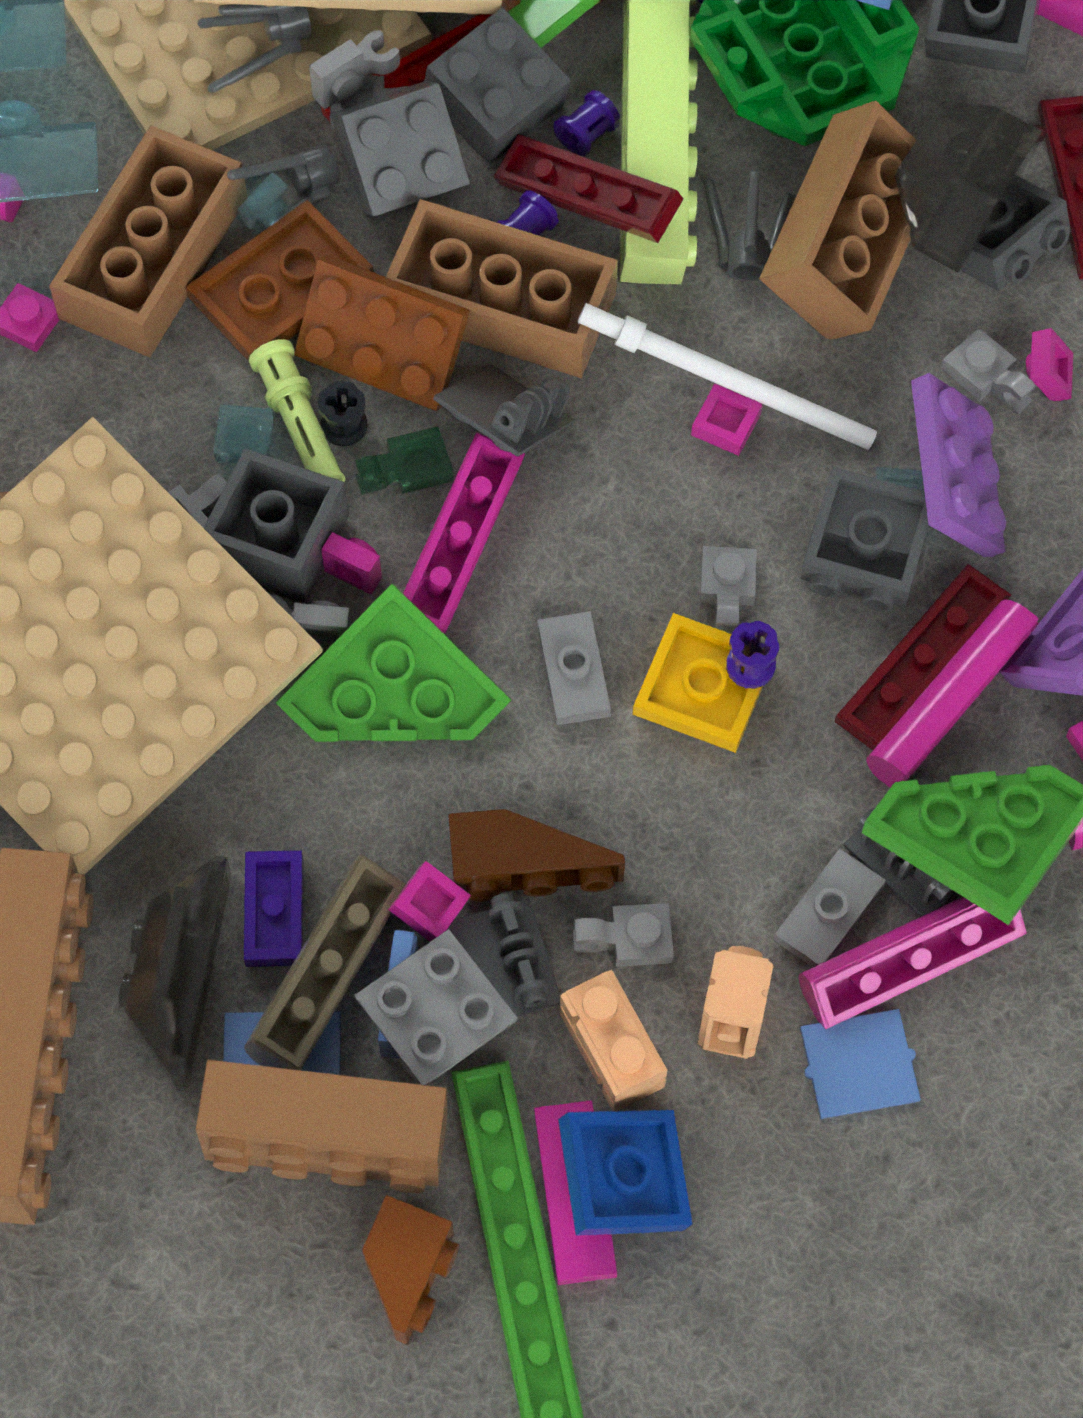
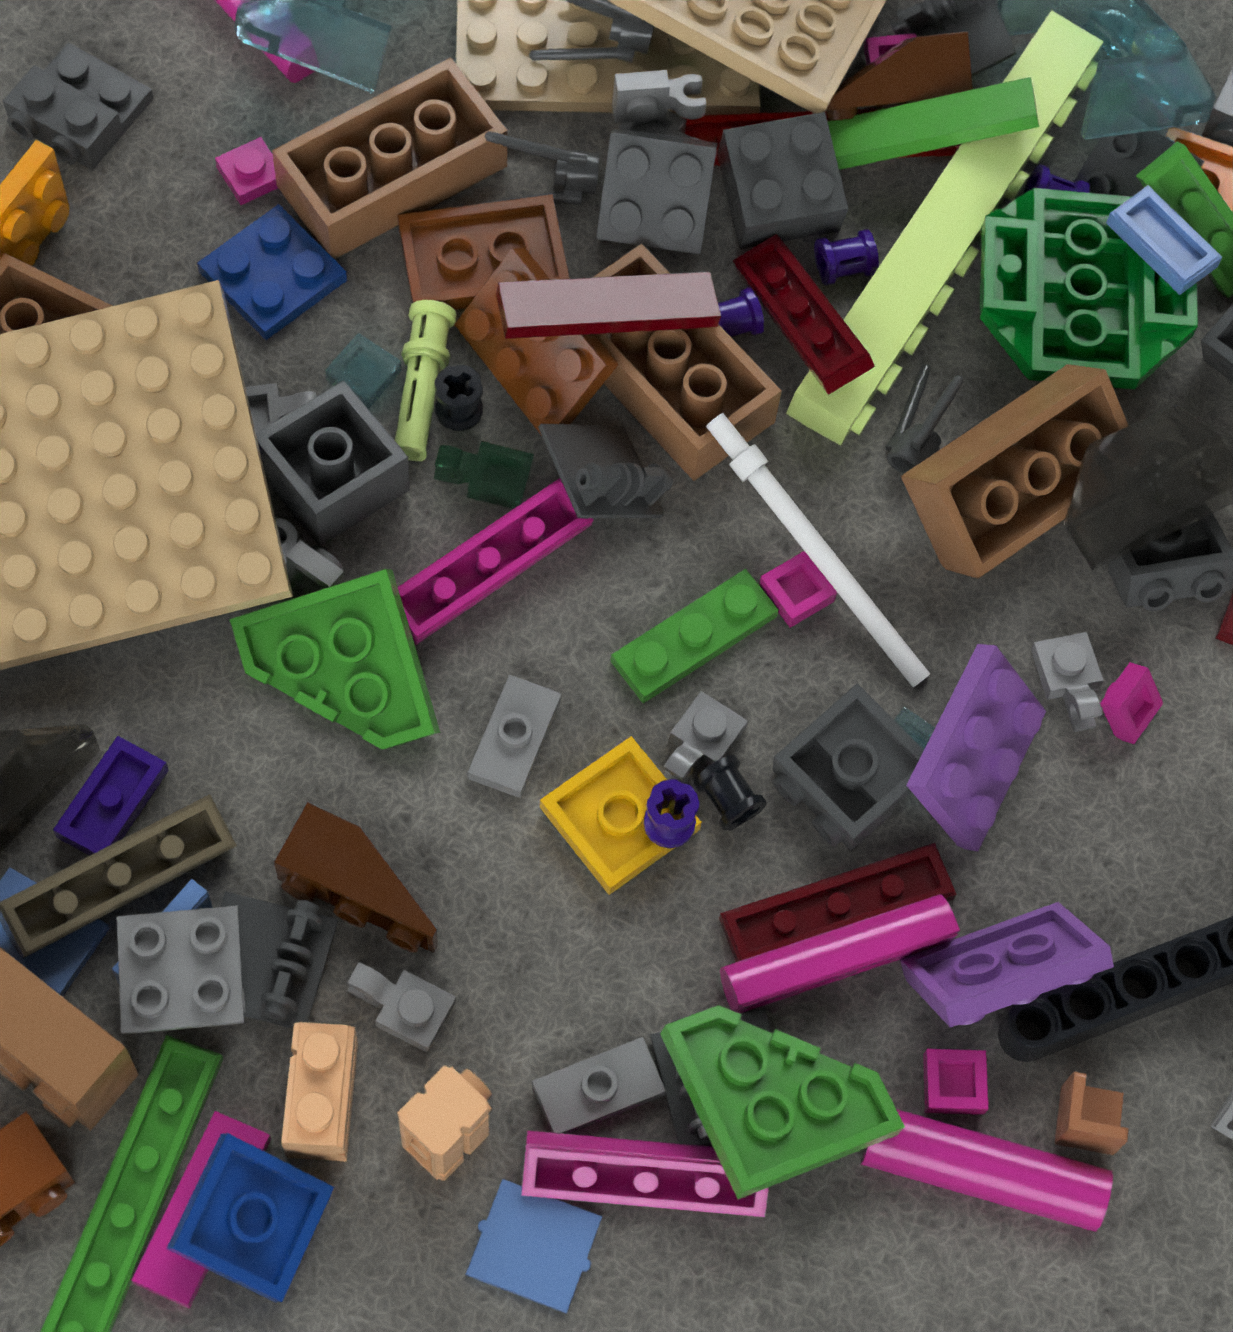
camera: 25 degrees right, 0 degrees up
clear light blue plate [236,171,288,231] -> none
dark pink plate [321,532,382,595] -> none
dark pink plate [388,861,471,942] -> none
none -> blue plate [197,204,347,340]
none -> tile [496,272,721,339]
none -> bright green plate [611,569,779,704]
none -> black bush [693,755,767,831]

